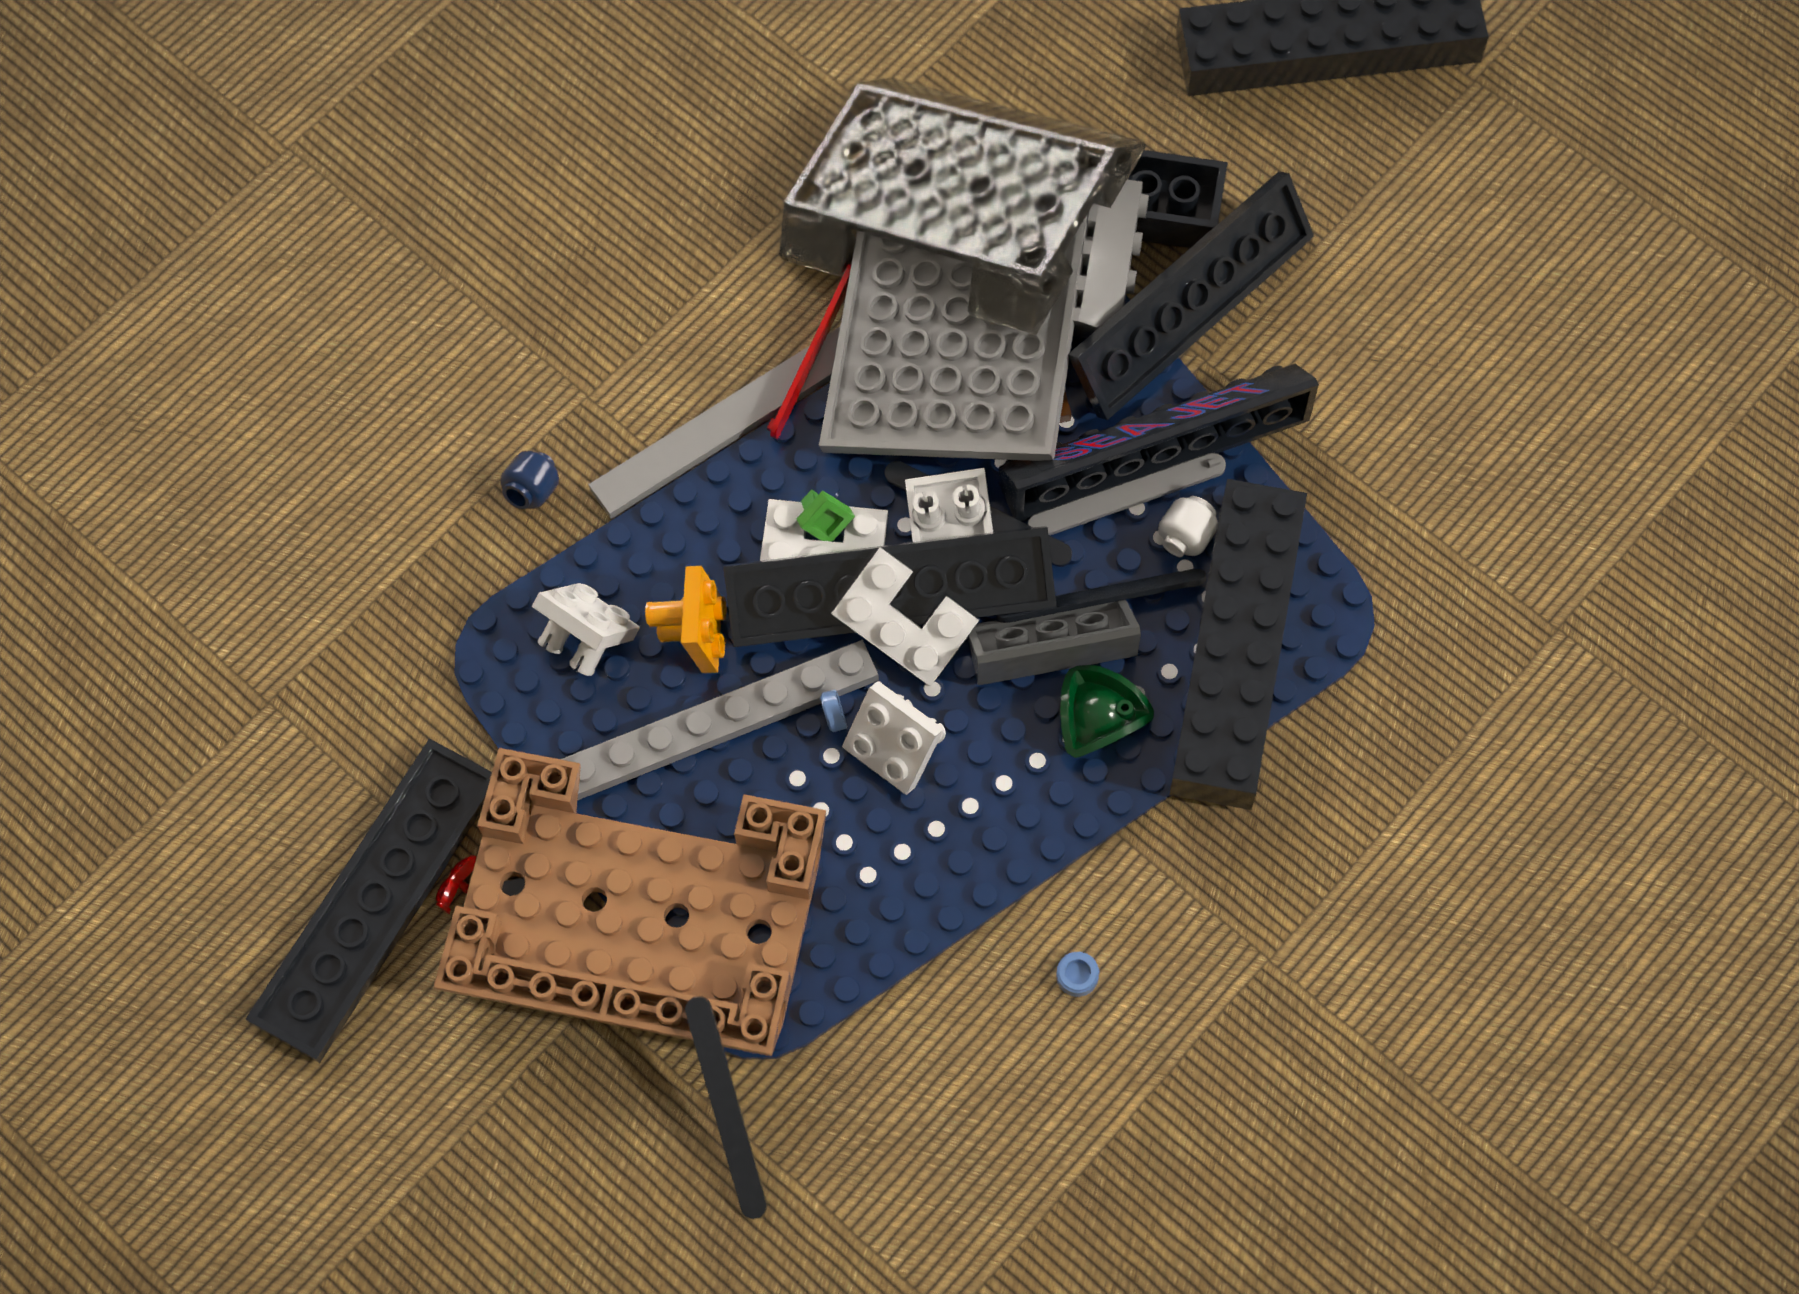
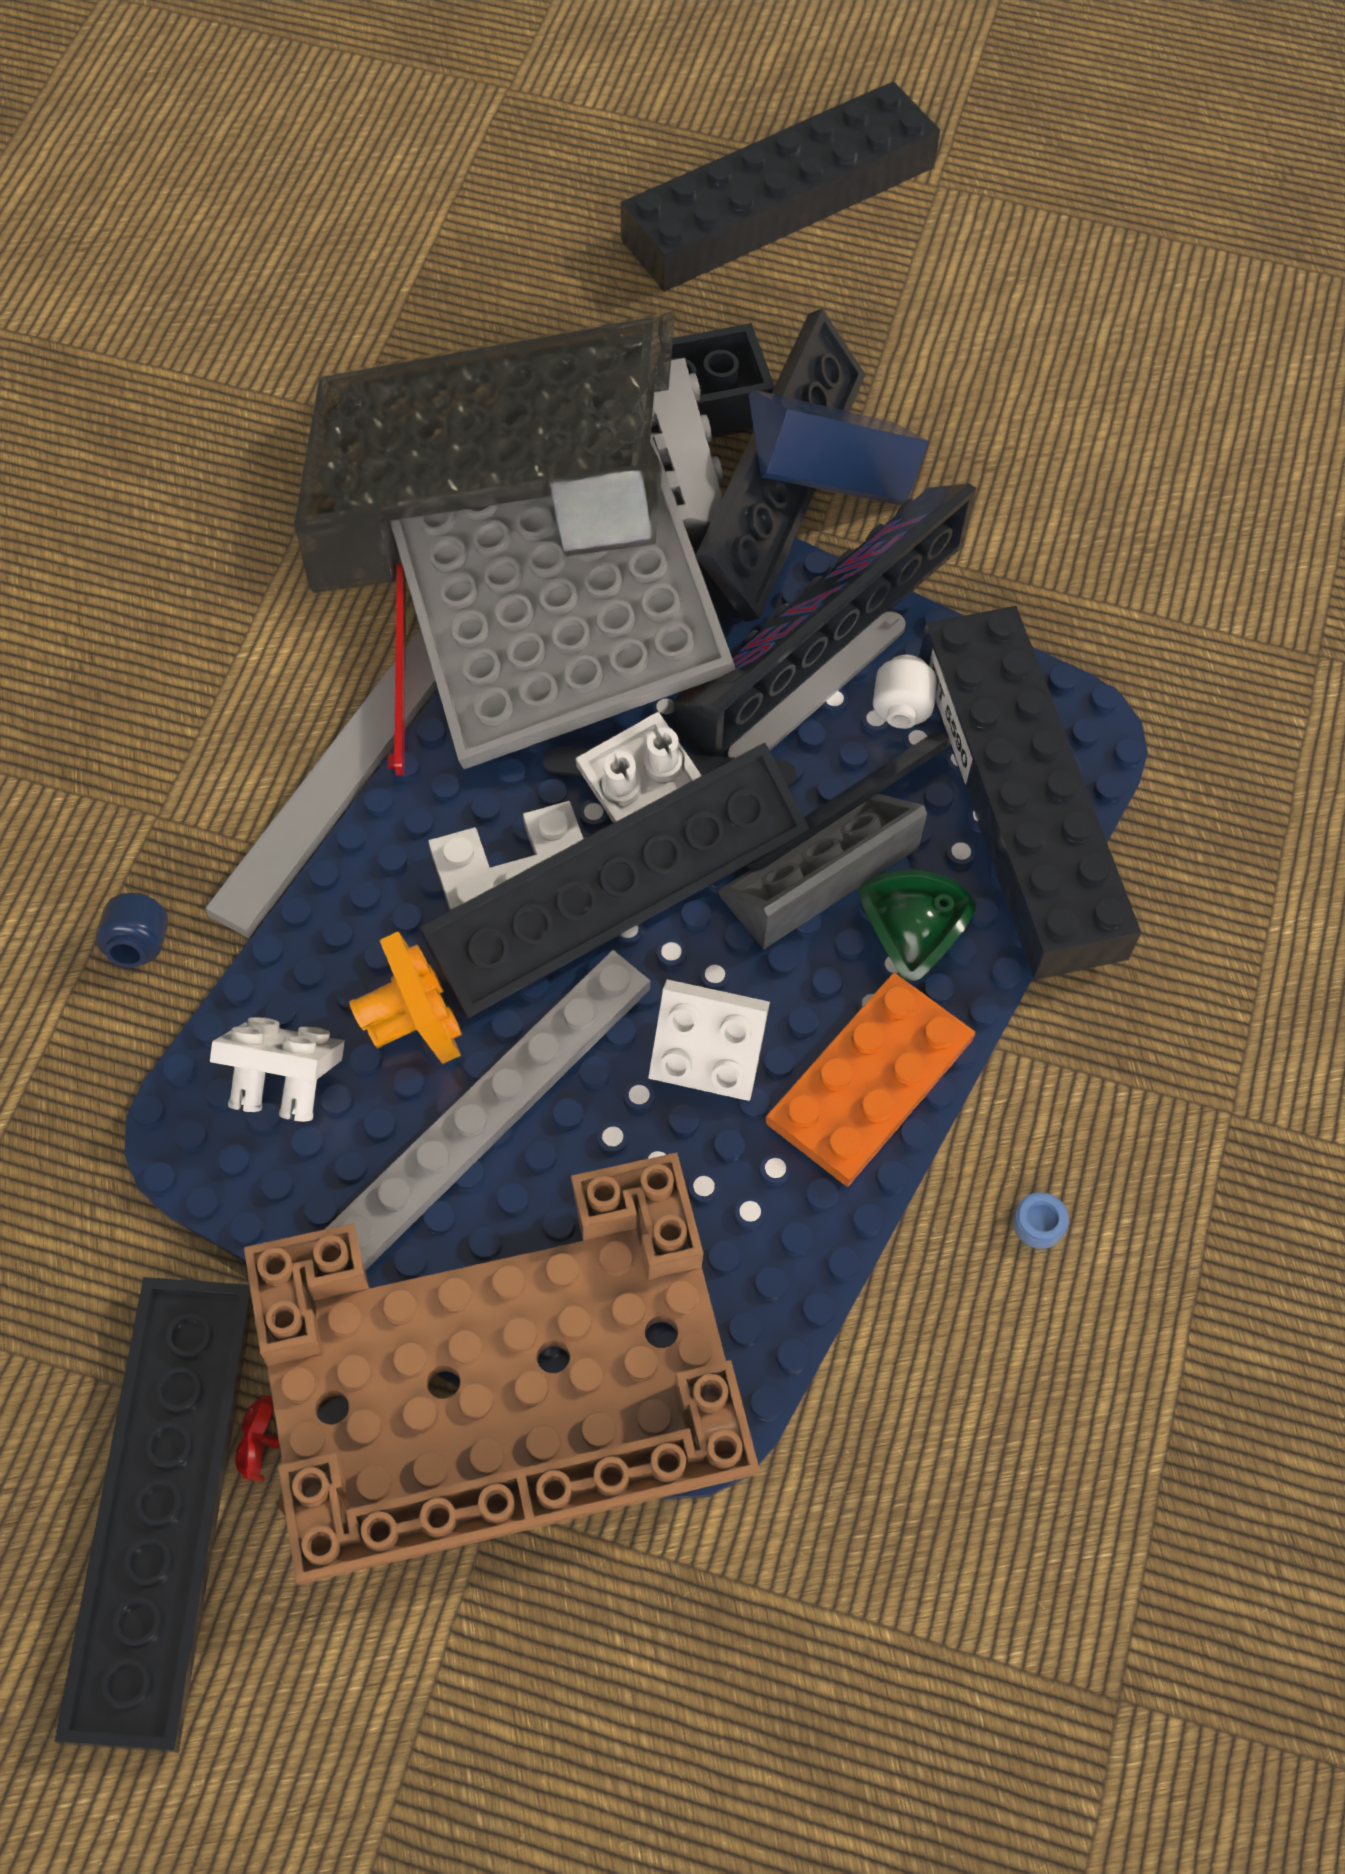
camera: 30 degrees left, 5 degrees down
black piece [685,996,767,1219] -> none
bright green tile [796,489,855,542] -> none
medium blue tile [820,689,847,732] -> none
white plate [831,547,979,686] -> none
none -> dark blue slope [749,390,929,505]
none -> orange plate [766,972,976,1187]

